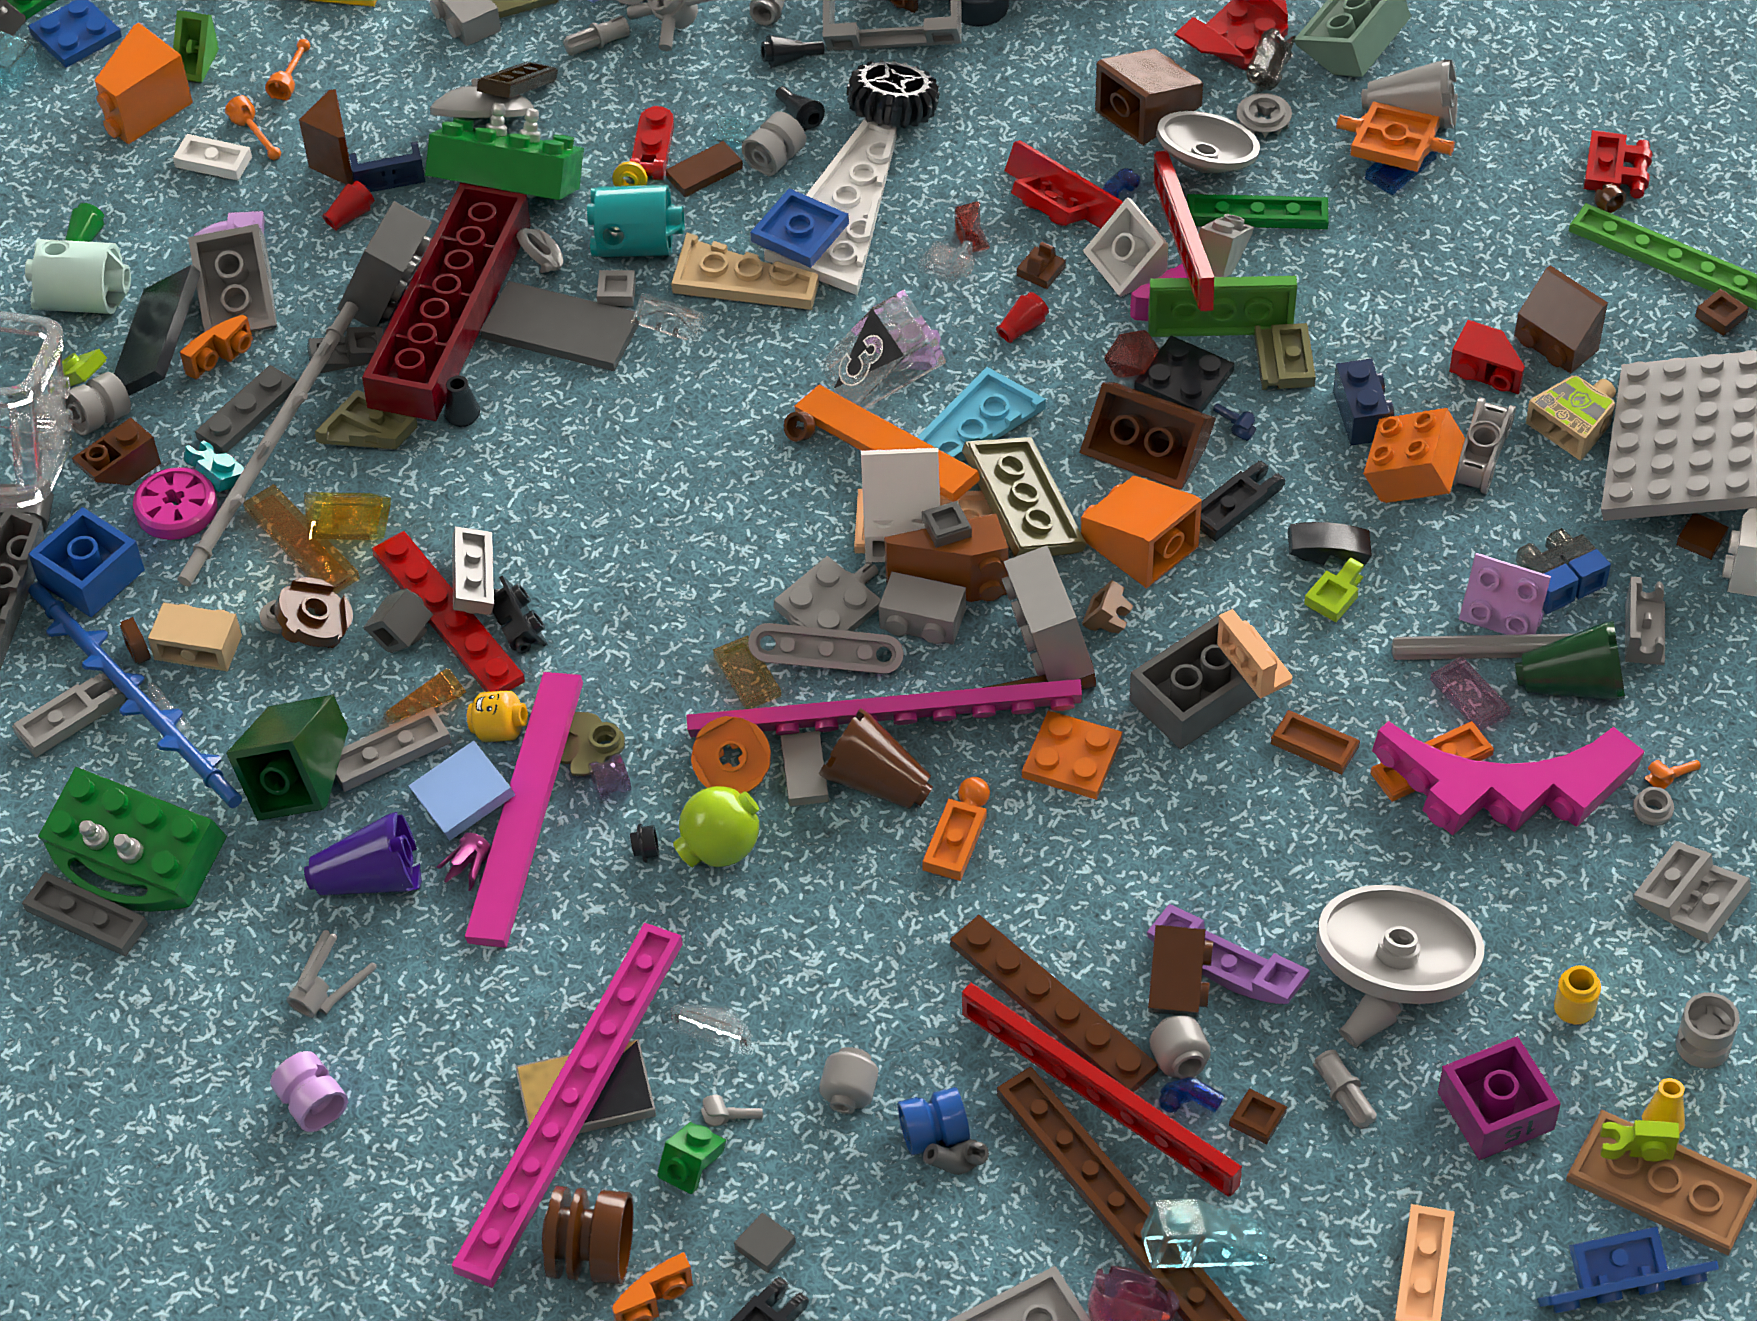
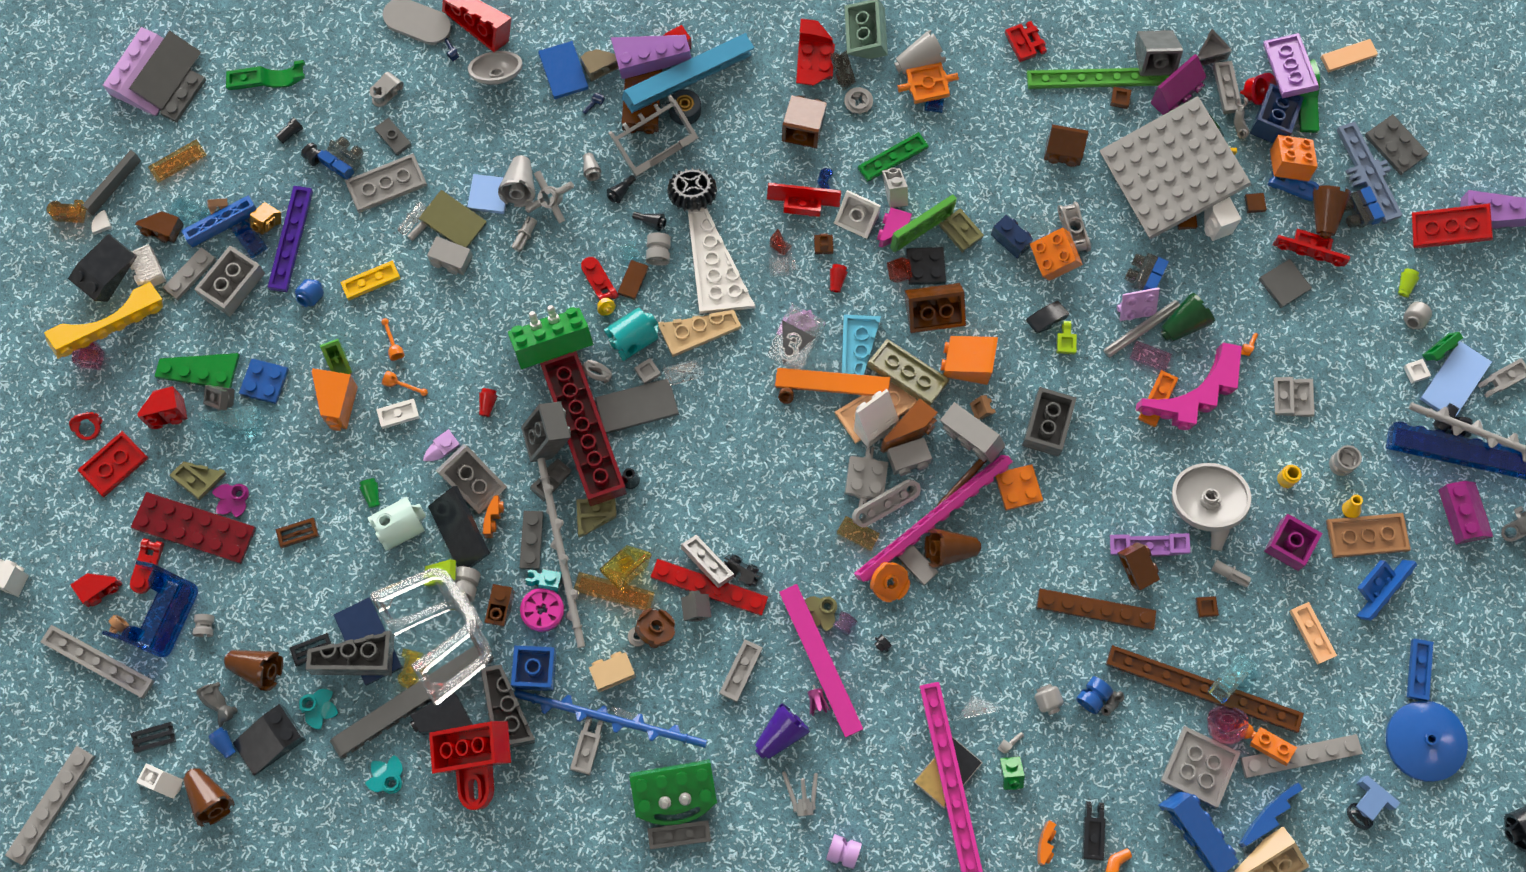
camera: 40 degrees left, 20 degrees up
reddish brown tile [120,617,151,664] -> none
dark green slope [226,694,349,821] -> none
reddish brown slope [299,89,354,185] -> none
dark blue hinge [349,141,426,192] -> none
clear orange slope [383,668,467,723] -> none
light blue tile [408,740,515,841] -> none
light grey dish [430,78,534,118] -> none
yellow head [466,691,528,742] -> none
dark brown tile [477,61,558,98] -> none
reddish brown wheel [542,1186,634,1285] -> none
lime brick [673,786,760,868] -> none
dark grey tile [734,1212,796,1273] -> none
blue plate [750,188,849,268] -> none
dark grey tile [921,501,972,548] -> none
orange plate [922,777,990,881] -> none
red tile [962,983,1242,1197] -> none
light grey head [1149,1016,1211,1079] -> none
red tile [1153,151,1214,311] -> none
light grey dish [1156,111,1260,173] -> none
clear blue arm [1158,1077,1224,1113] -> none
black hinge [1200,461,1286,542] -> none
dark blue hand [1213,403,1256,441] -> none
light nougat bracket [1217,609,1293,699] -> none
dark orange tile [1270,710,1360,775] -> none
red slope [1449,320,1525,394] -> none
torso [1526,376,1616,461] -> none
reddish brown hinge [1594,184,1626,213] -> none
lime plate [1600,1120,1679,1162] -> none
light grey hinge [1625,576,1665,665] -> none
light grey plate [1633,787,1674,826] -> none

